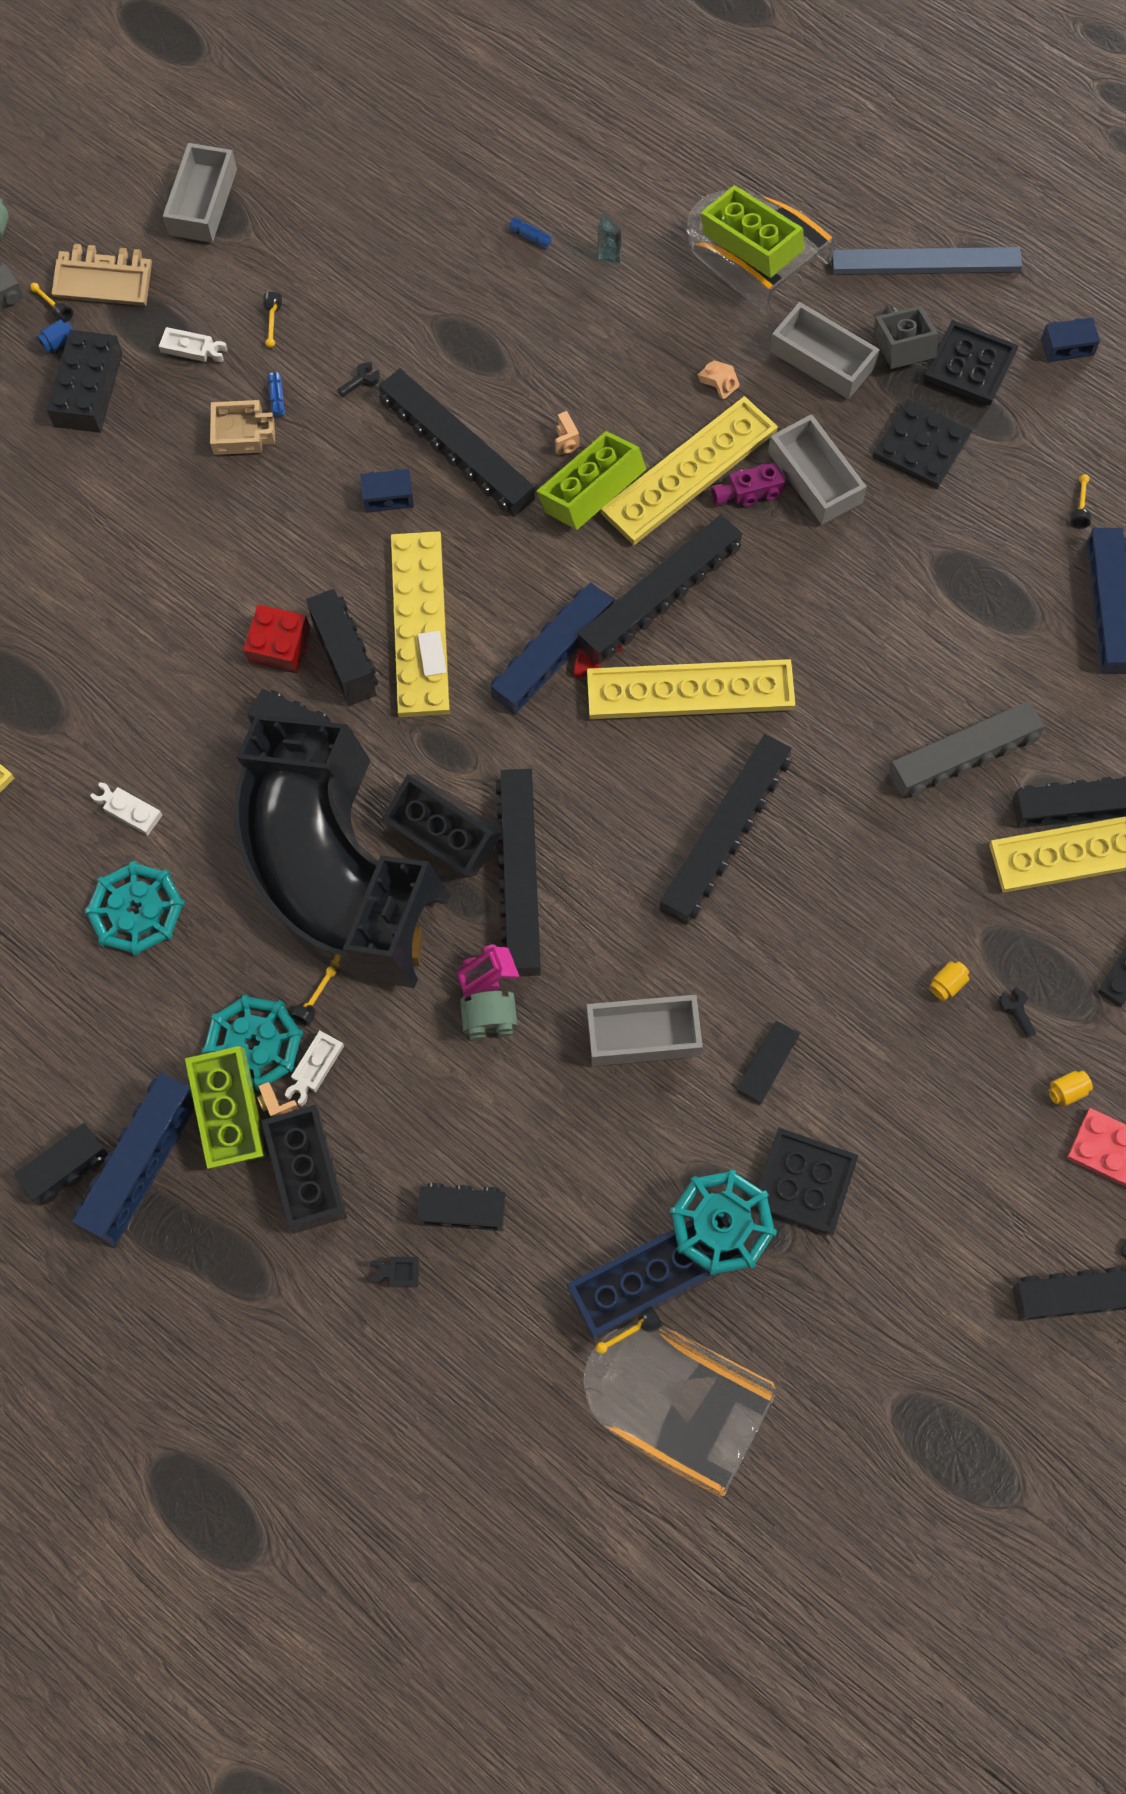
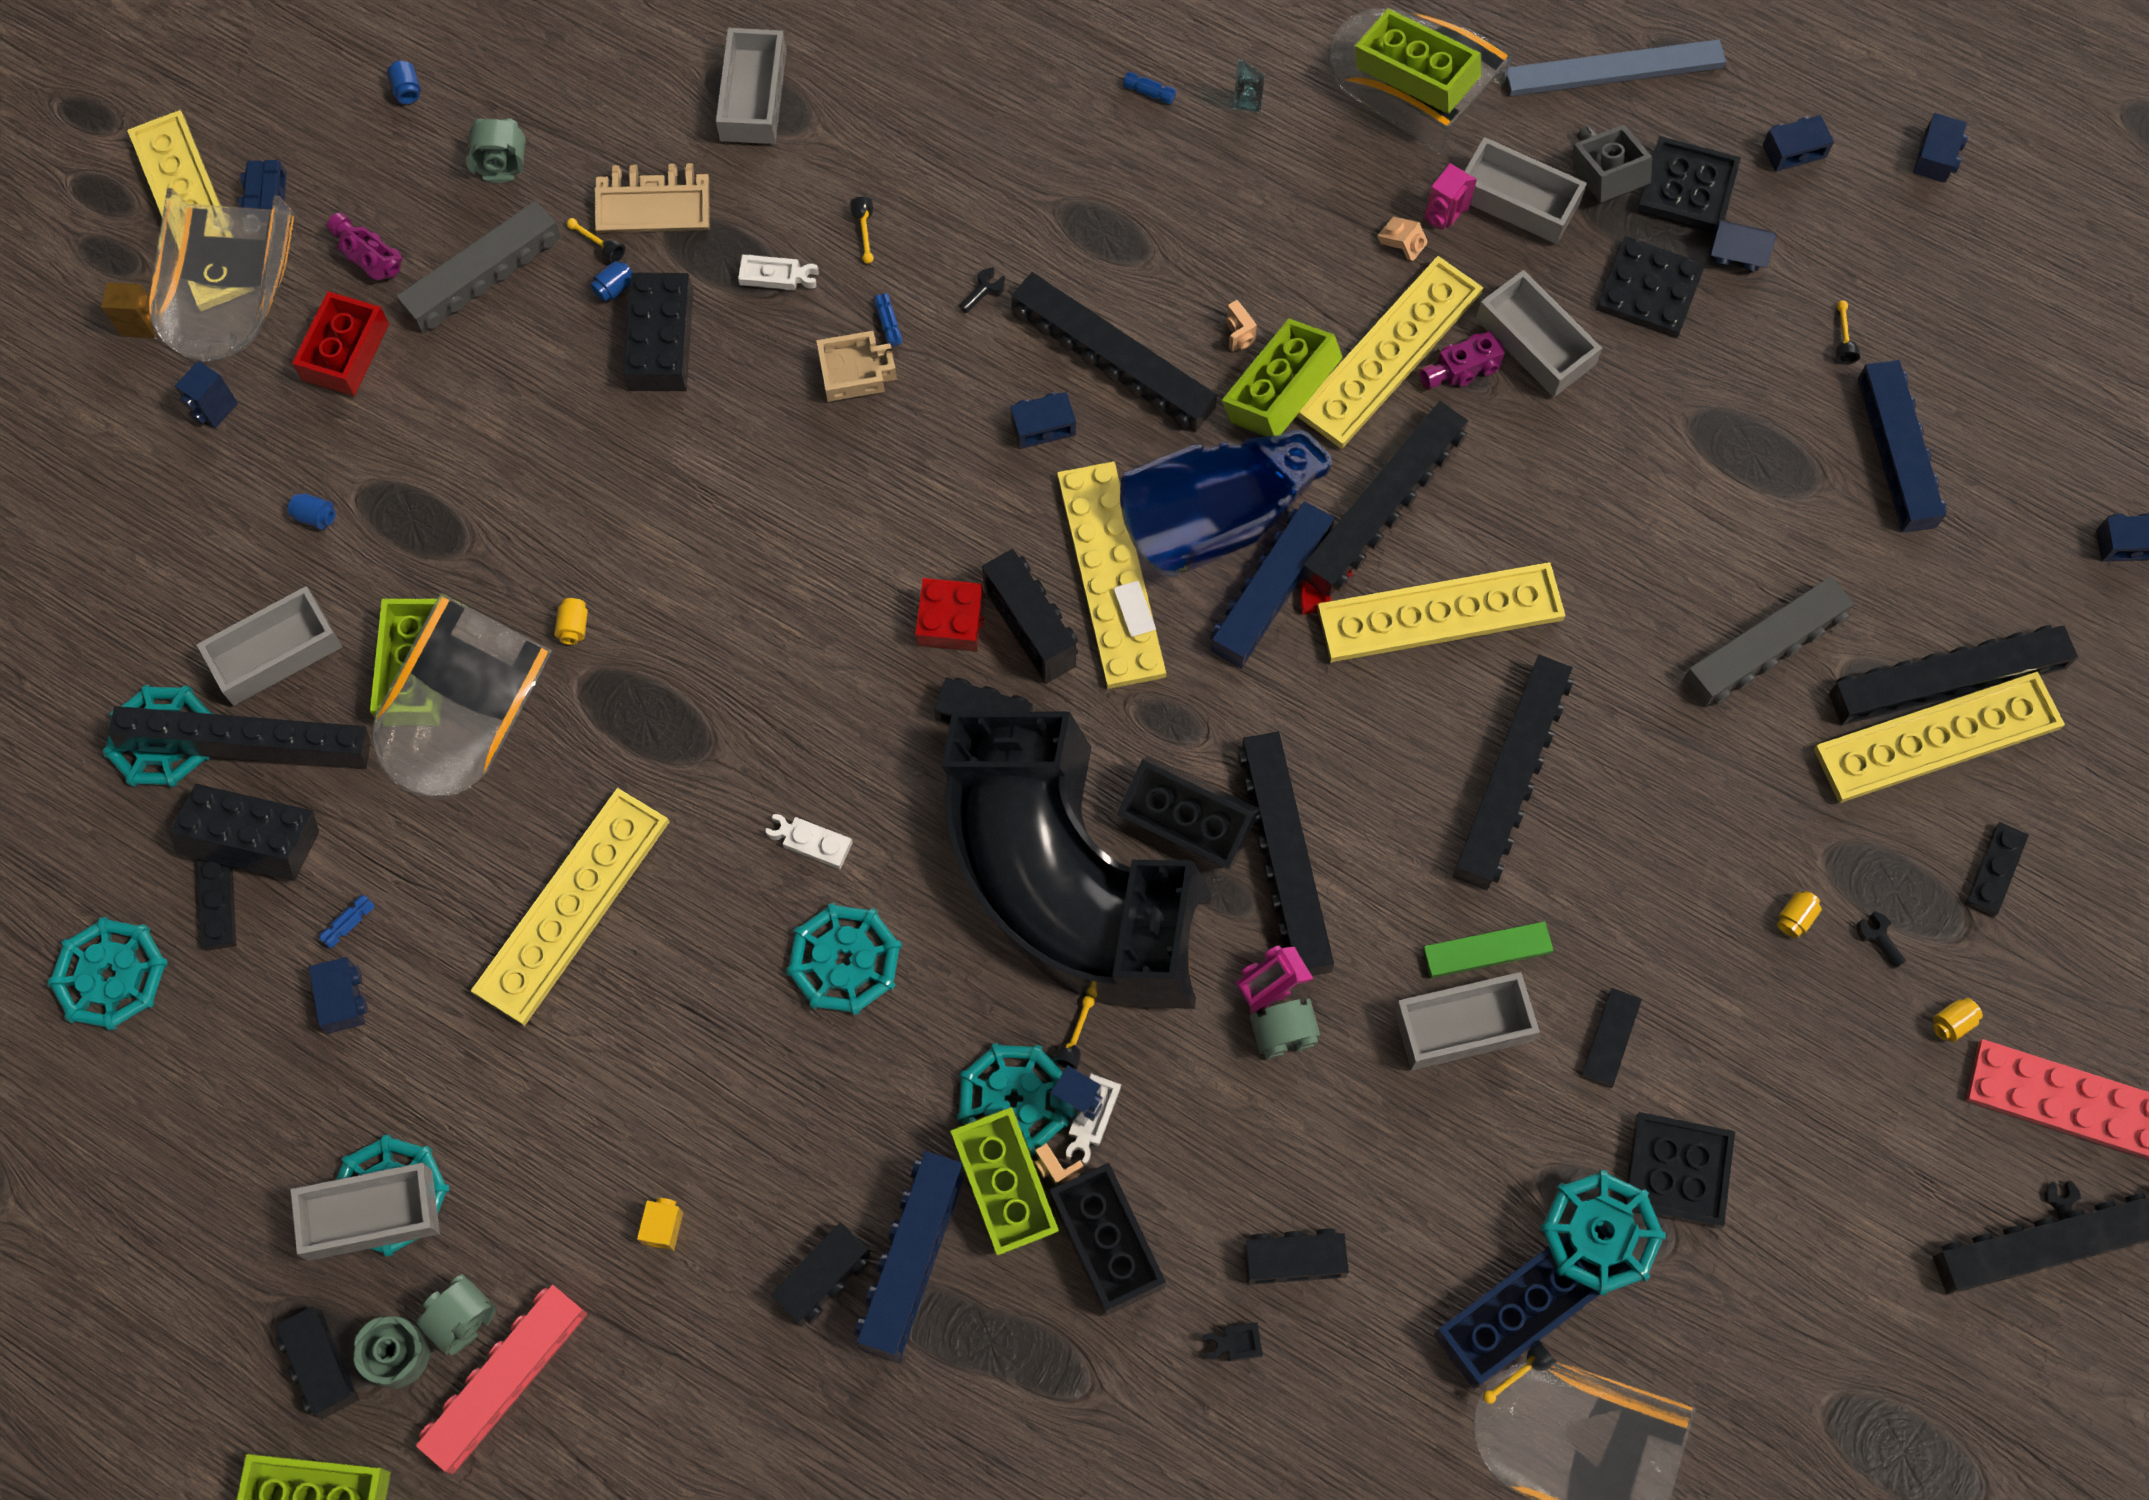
camera: 10 degrees left, 0 degrees up
none -> dark blue brick [1050,1065,1103,1127]
none -> clear blue windscreen [1120,430,1333,578]
none -> bright green tile [1423,921,1554,979]
none -> dark pink window [1424,163,1477,230]
none -> dark blue brick [1709,220,1777,271]

